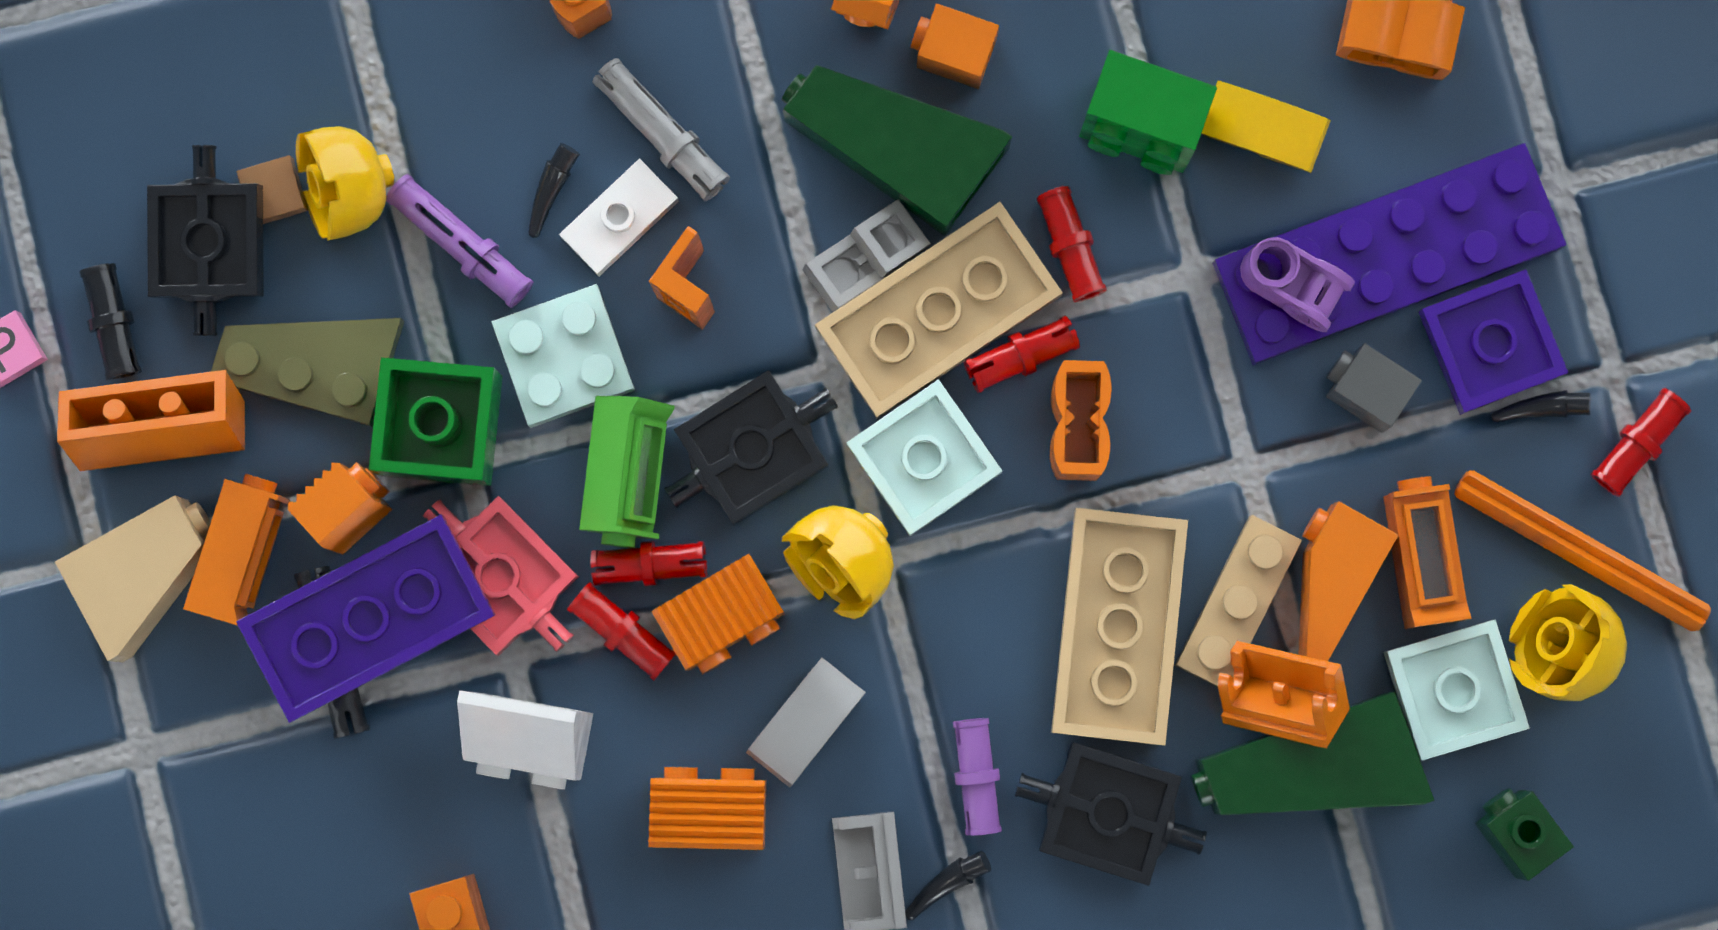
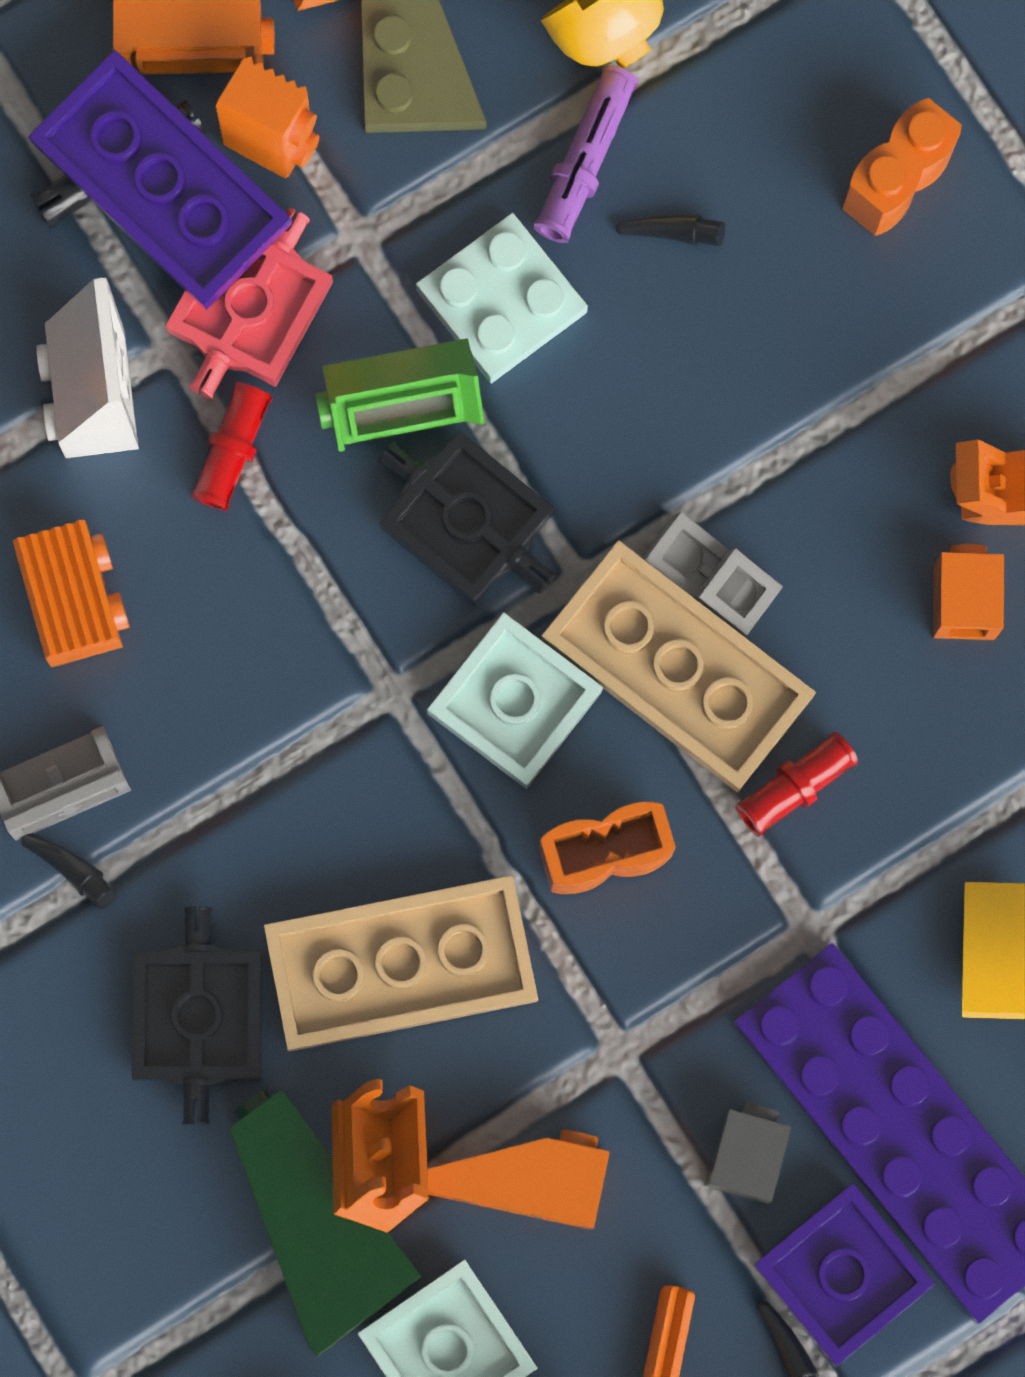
camera: 65 degrees right, 5 degrees down
green brick [369,357,503,486] -> none
white plate [559,158,679,277] -> none
red pin [590,541,708,586] -> none
light grey pin [592,58,730,202] -> none
orange panel [649,226,715,330] -> none
orange brick [651,554,785,675] -> none
light grey slope [746,658,866,788] -> none
dark green slope [781,65,1012,236] -> none
yellow cylinder [782,505,894,620] -> none
medium lavender pin [953,718,1002,836] -> none
red pin [964,315,1080,393] -> none
green brick [1079,49,1217,175] -> none
tan plate [1174,515,1302,688] -> none
medium lavender piece [1240,237,1355,332] -> none
orange window [1383,476,1471,629] -> none

